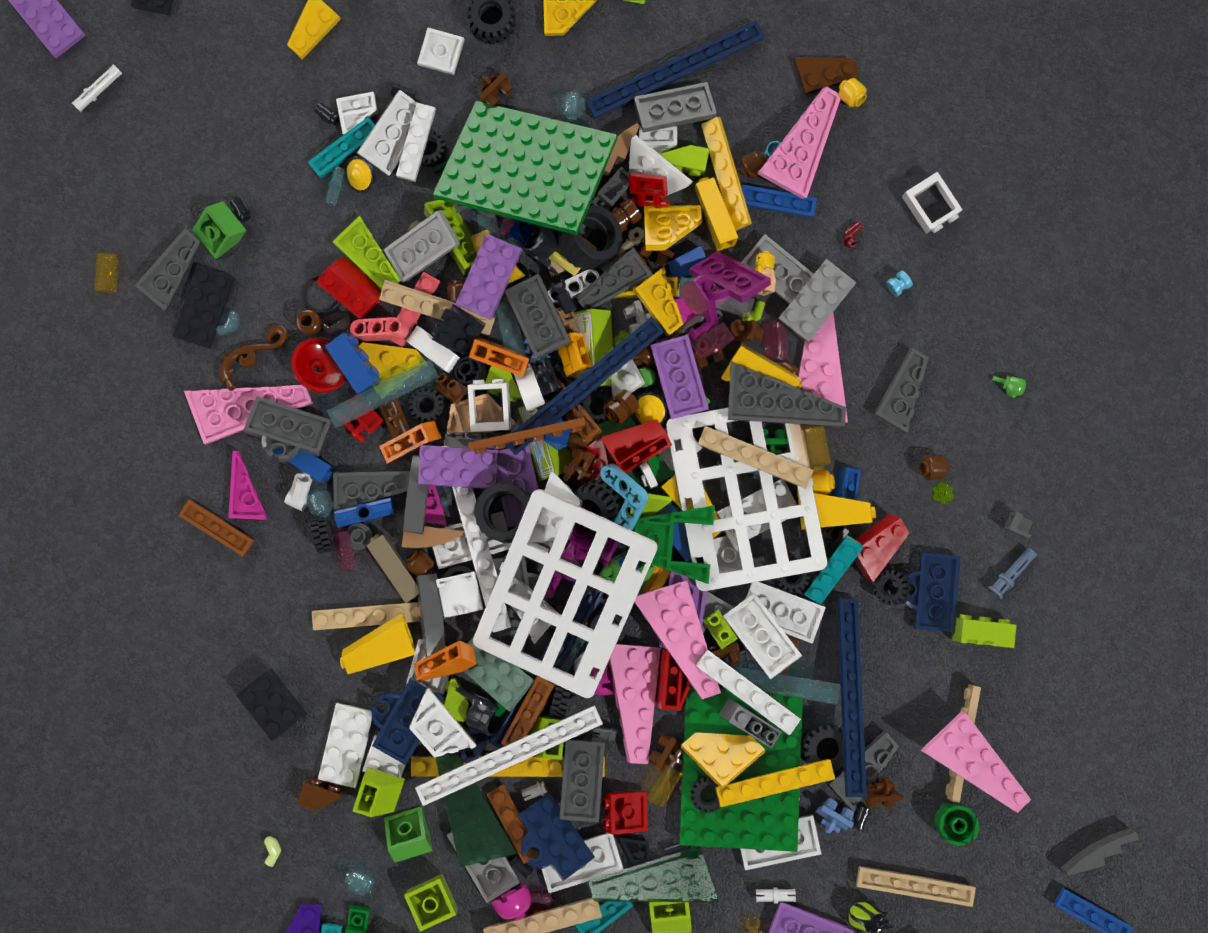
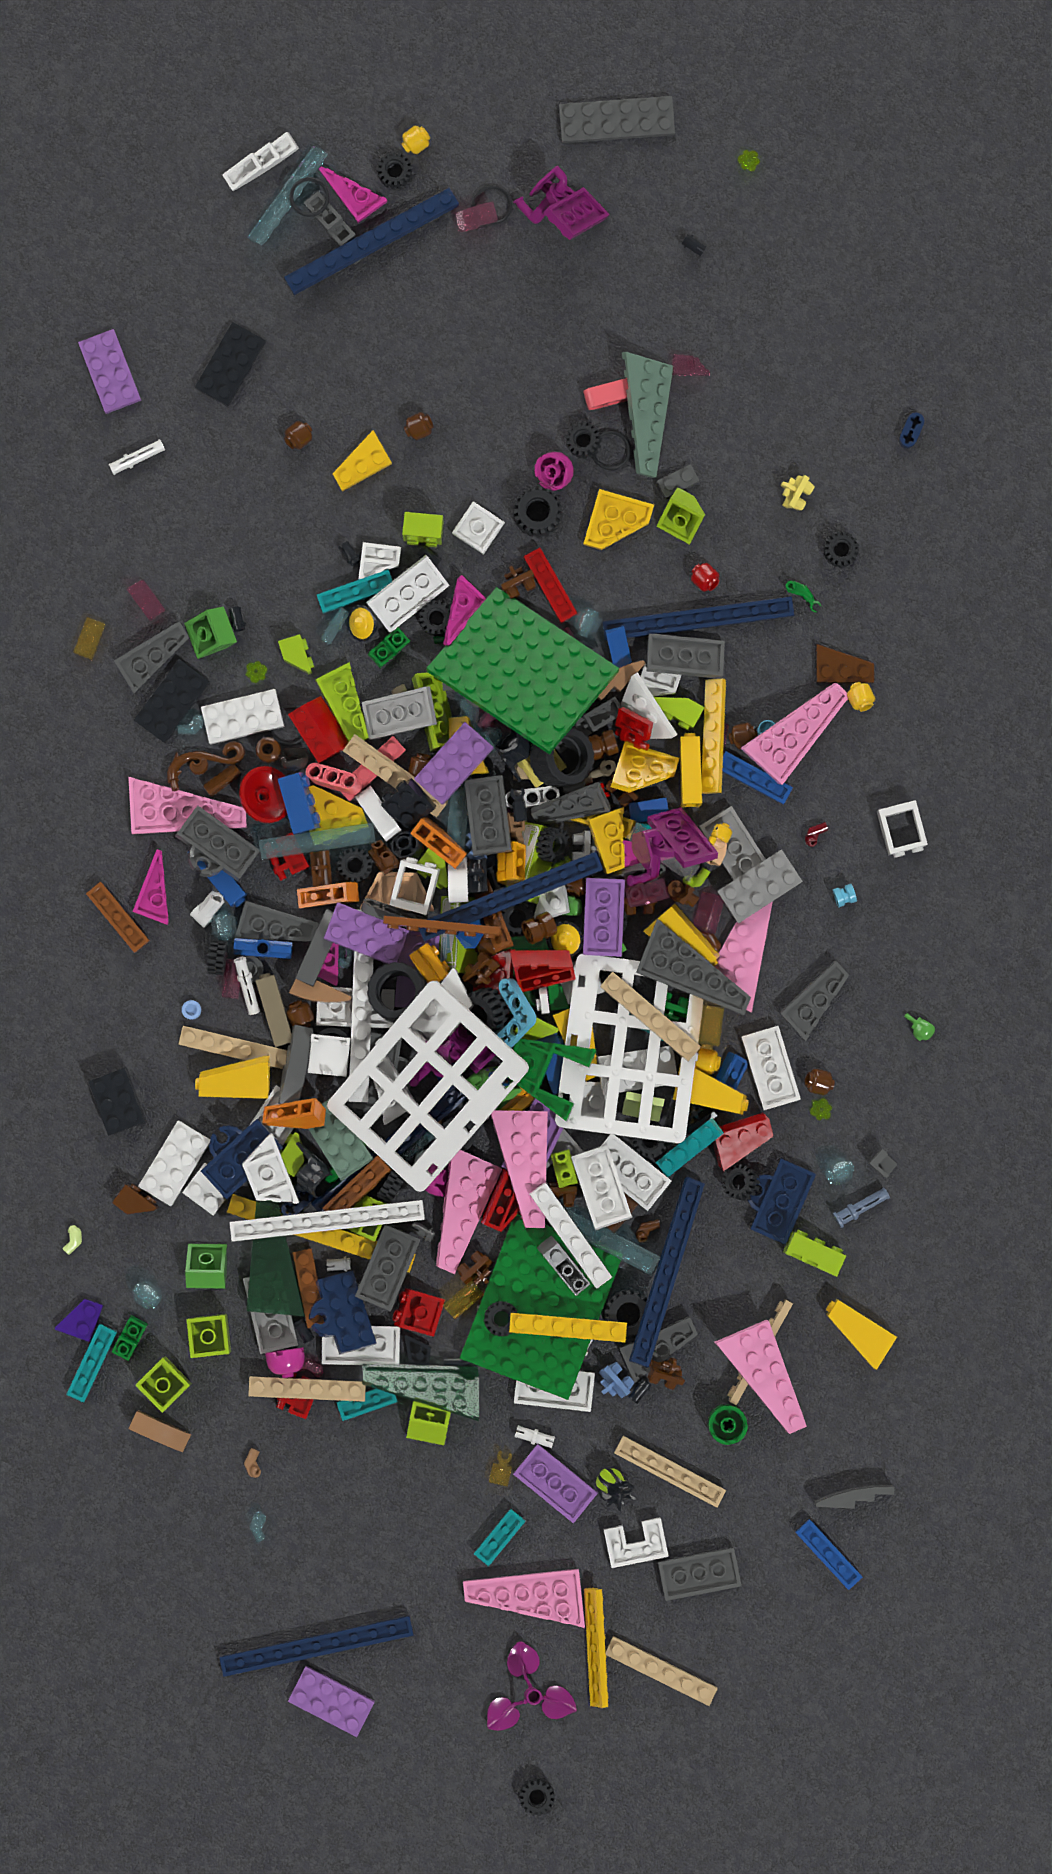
camera: 15 degrees right, 0 degrees up
lime slope [353,767,405,817] -> none
white plate [396,103,436,182] -> none
clear blue slope [508,220,533,245] -> none
yellow plate [681,733,765,789] -> none
none -> clear pink slope [127,580,165,621]
none -> light blue tile [182,1000,201,1020]
none -> white plate [201,689,284,745]
none -> reddish brown slope [203,764,241,796]
none -> white pin [234,957,260,1015]
none -> clear neon green plant [246,661,267,683]
none -> lime slope [278,634,314,674]
none -> reddish brown head [284,421,312,450]
none -> green slope [368,627,410,669]
none -> lime brick [402,512,444,547]
none -> light orange brick [409,943,451,983]
none -> dark pink wing [443,575,486,646]
none -> red plate [524,548,578,623]
none -> black tyre [536,827,570,863]
none -> blue slope [605,626,632,668]
none -> yellowish green panel [622,1092,665,1122]
none -> reddish brown arm [636,1219,660,1243]
none -> red head [691,563,720,591]
none -> white plate [741,1026,800,1110]
none -> green arm [785,581,822,613]
none -> clear light blue head [824,1157,854,1186]
none -> yellow slope [826,1299,897,1370]

